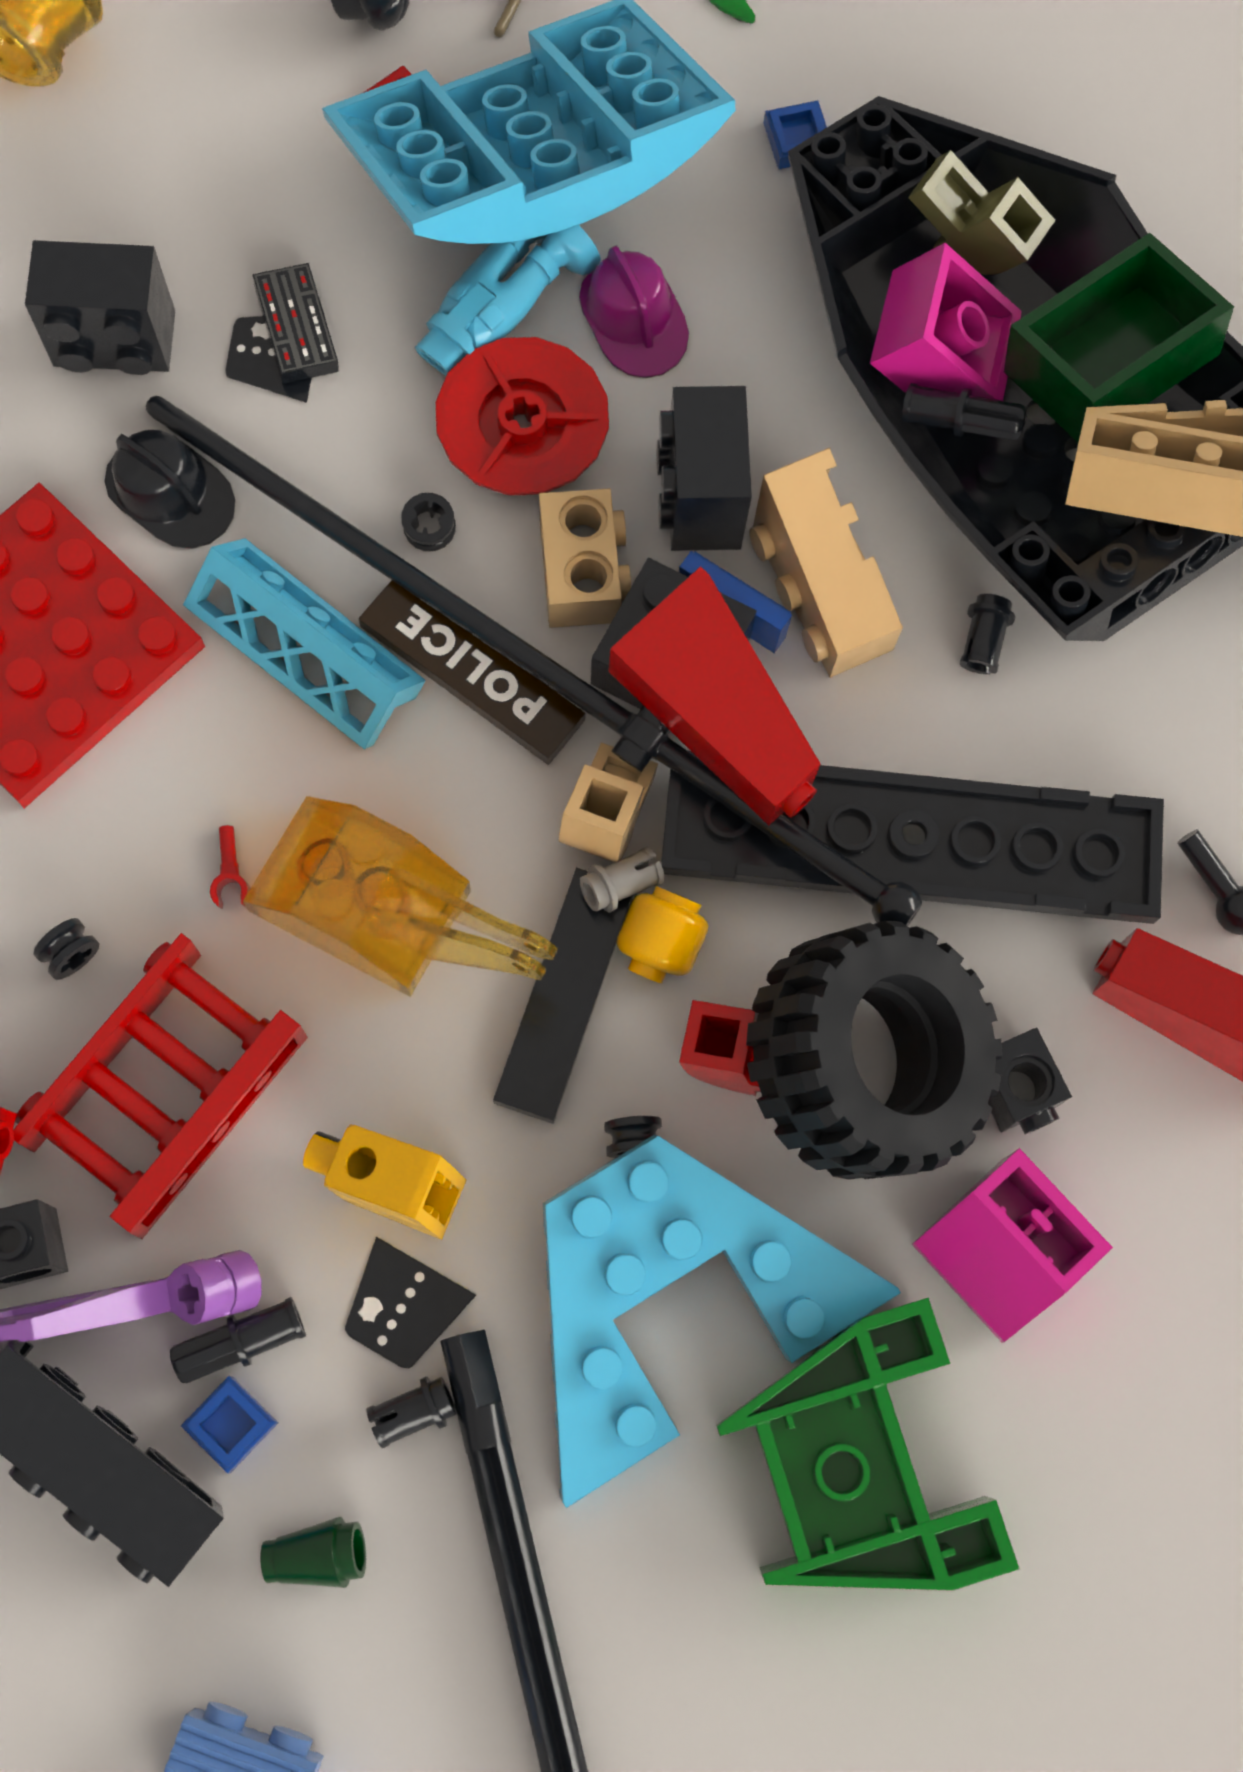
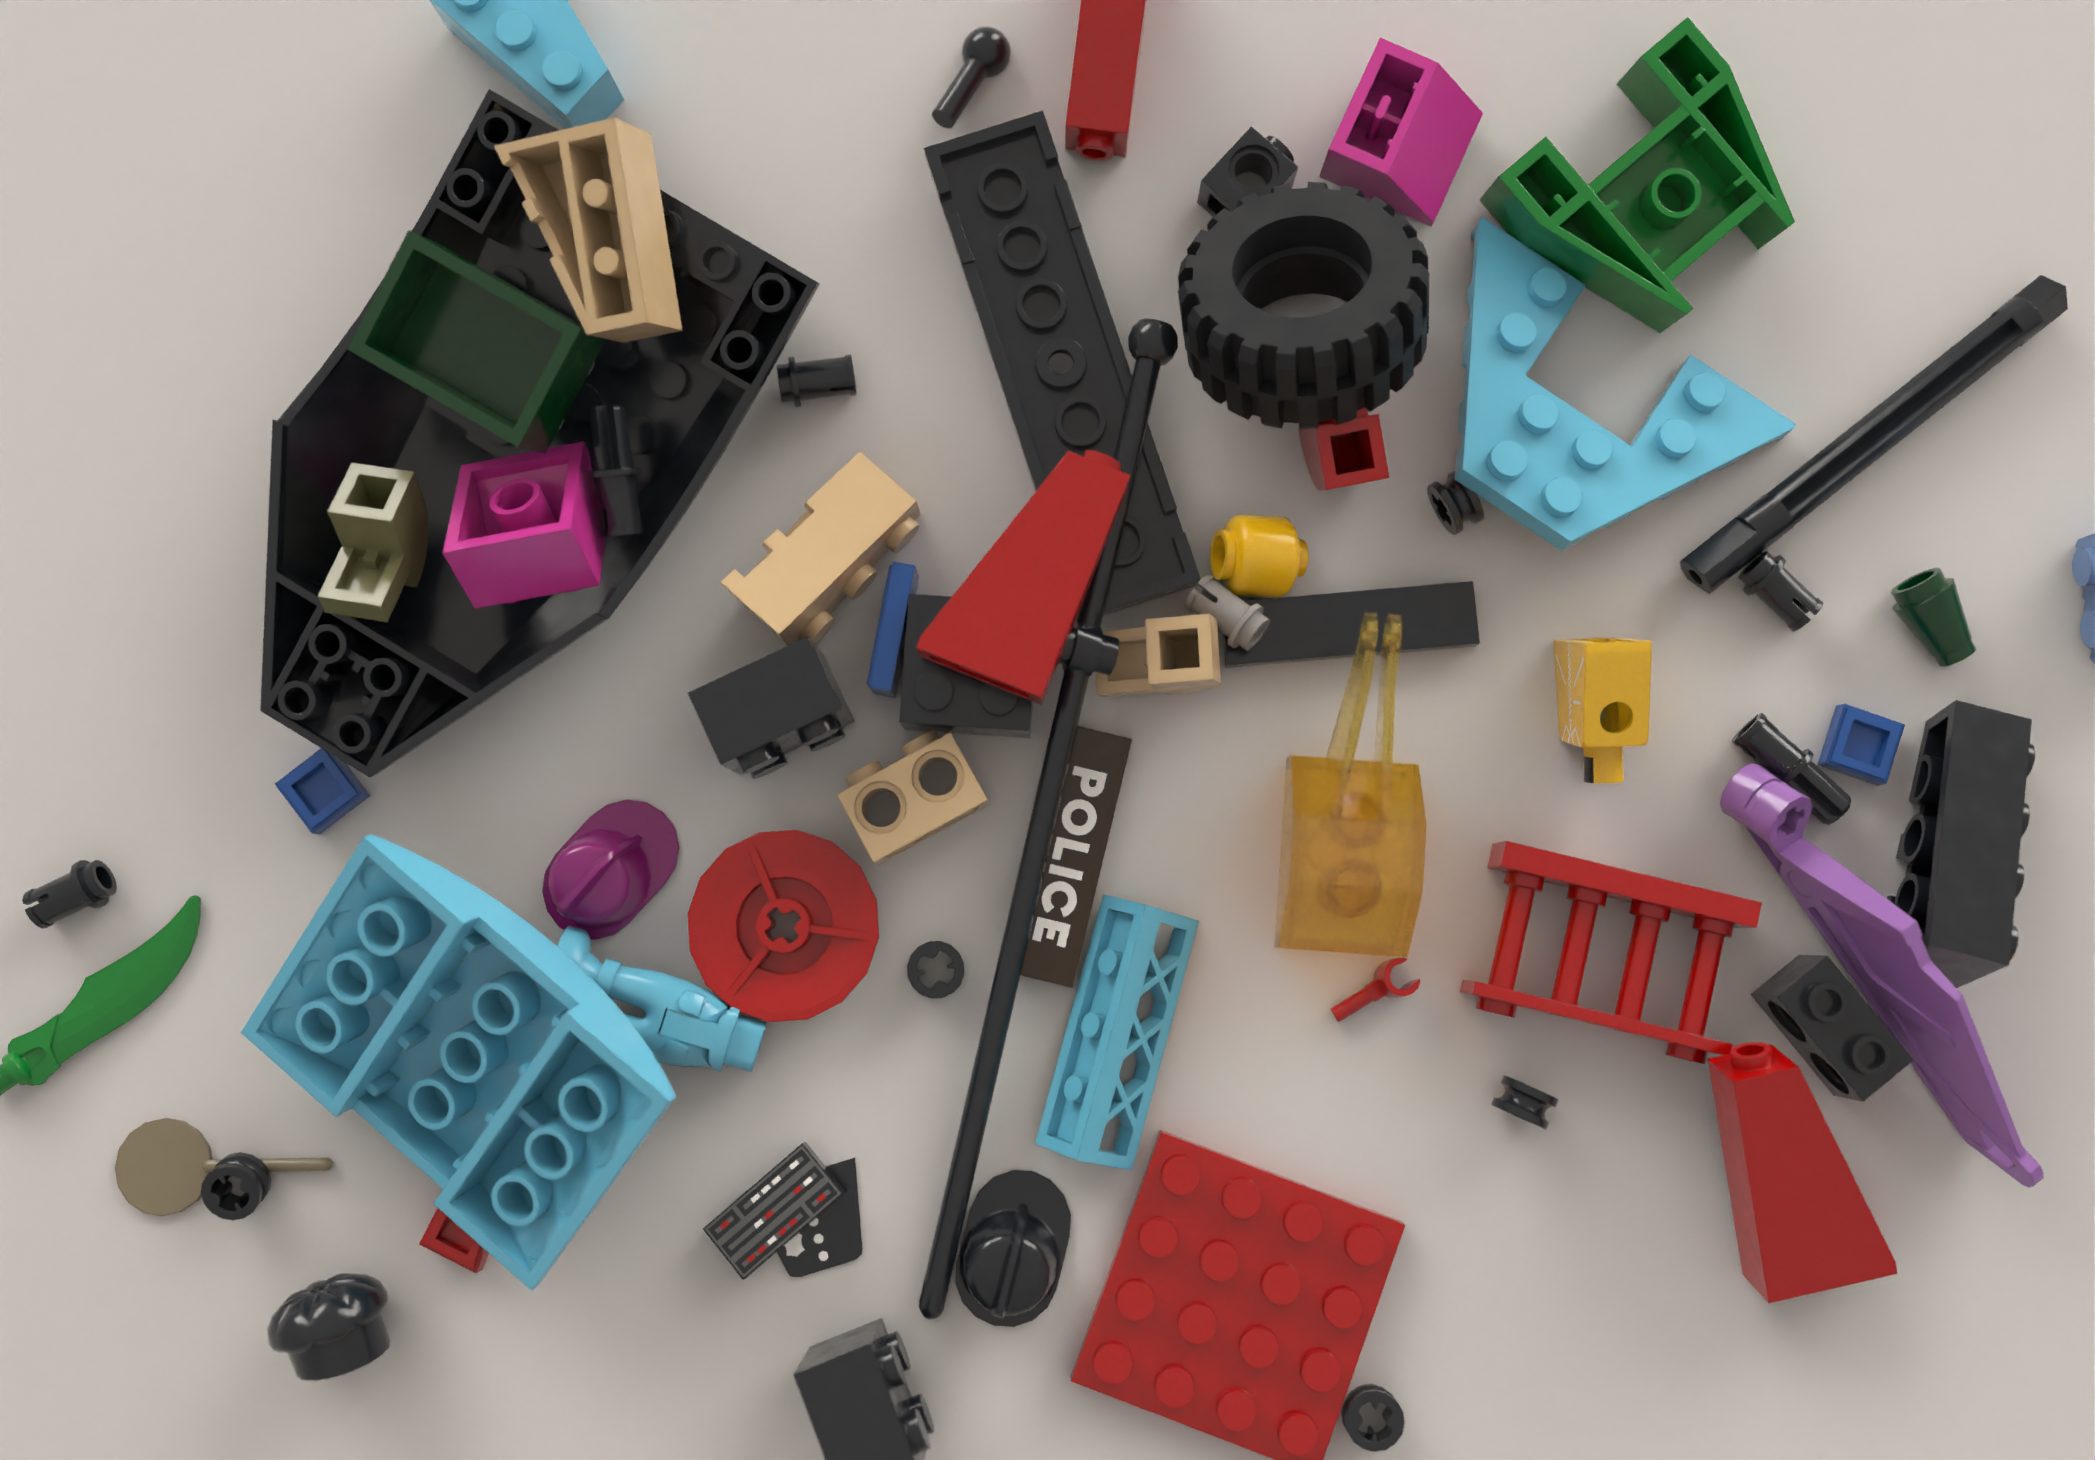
camera: 105 degrees left, 10 degrees up
black sticker [345,1237,476,1368] -> none

